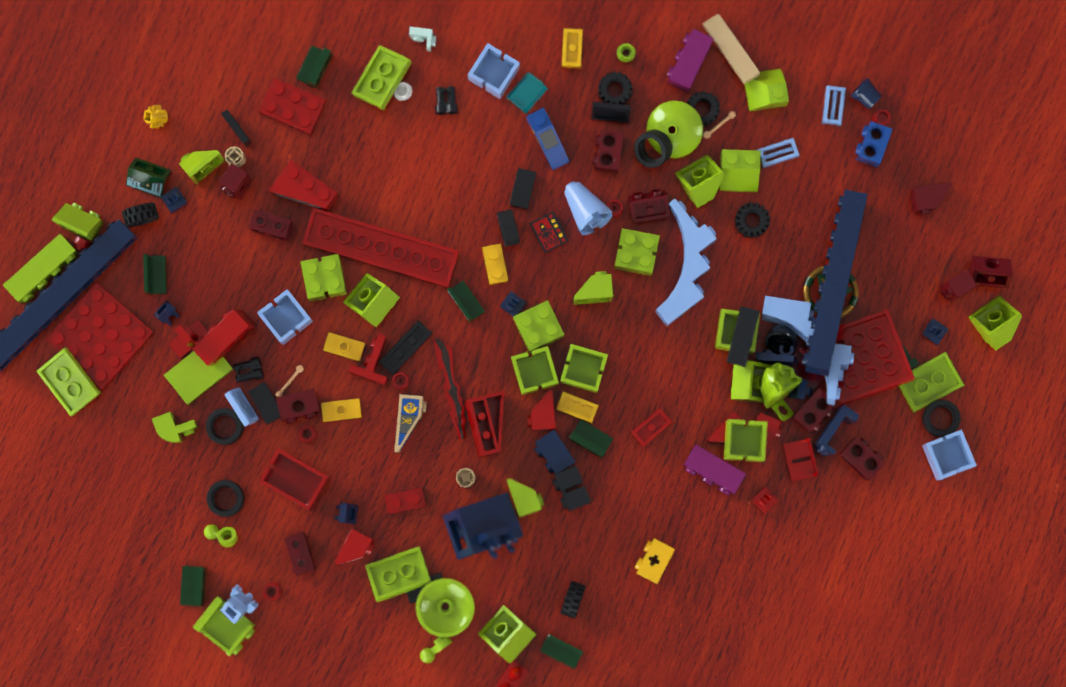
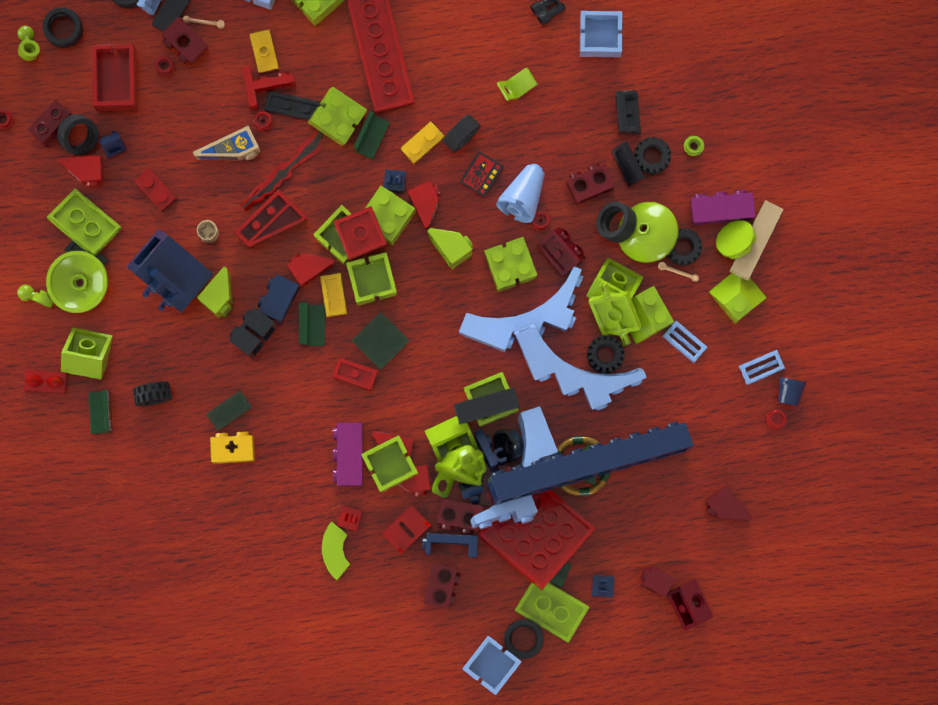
camera: 60 degrees right, 0 degrees up
yellow plate [321,398,362,422] -> none
lime slope [343,273,400,327] -> none
teal piece [506,72,548,114] -> none
black tile [509,168,537,210] -> none
slope [527,107,569,170] -> none
yellow plate [562,28,583,68] -> none
blue brick [855,121,893,167] -> none
lime slope [968,295,1022,351] -> none
none -> black tyre [57,114,99,155]
none -> clear green plate [206,390,253,431]
none -> lime piece [308,87,367,146]
none -> lime tile [322,521,350,580]
none -> red tile [333,206,387,261]
none -> clear green plate [351,312,410,370]
none -> red slope [408,181,441,231]
none -> lime bracket [497,68,538,101]
none -> light blue arch [514,324,647,410]
none -> lime plate [588,282,642,346]
none -> black hinge [615,90,641,135]
none -> lime tile [716,220,757,259]

